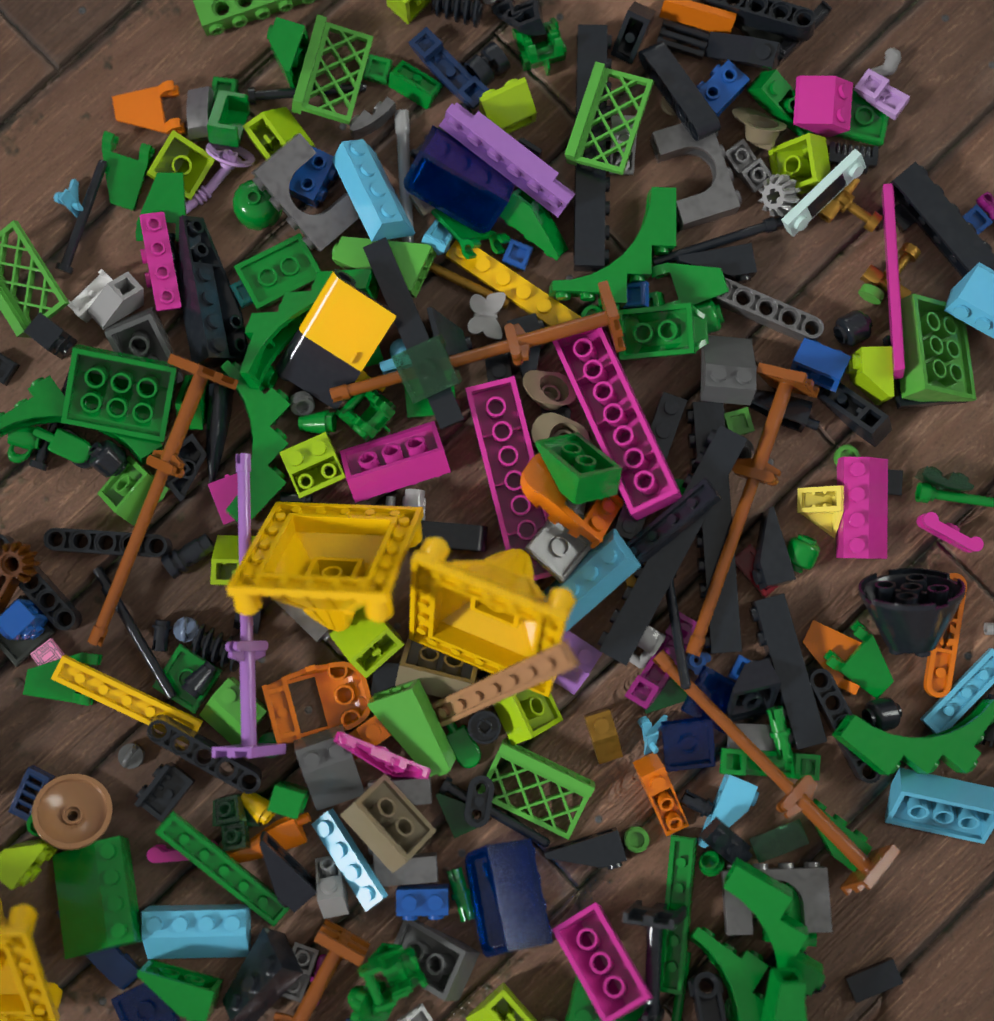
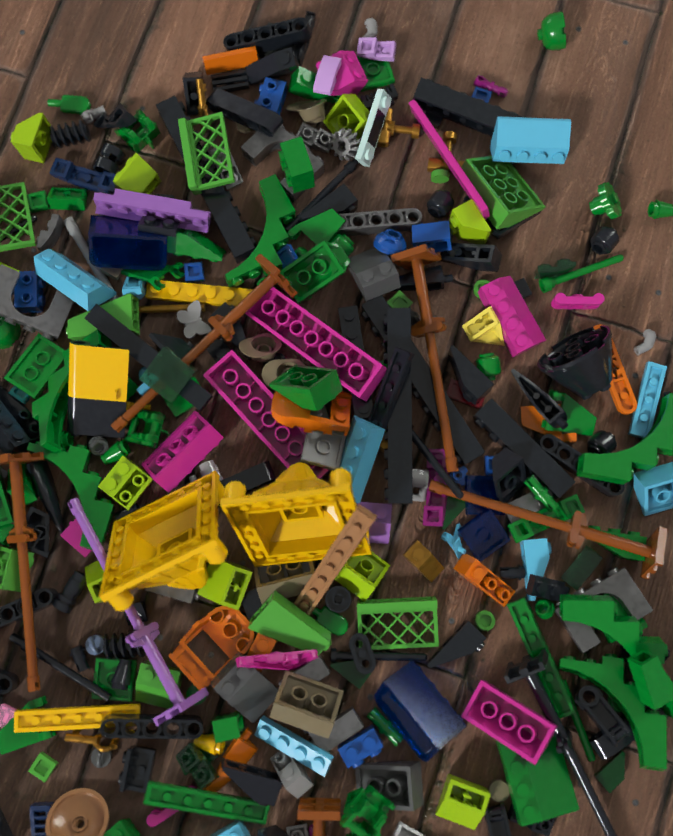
camera: 20 degrees left, 5 degrees down
none -> bright green plate [28,751,59,783]
none -> pearl gold piece [65,729,119,752]
none -> black plate [138,216,180,237]
none -> pearl gold piece [196,79,209,127]
none -> green brick [278,136,315,193]
none -> lavender slope [313,55,342,96]
none -> blue piece [373,229,407,255]
none -> black piece [511,369,568,429]

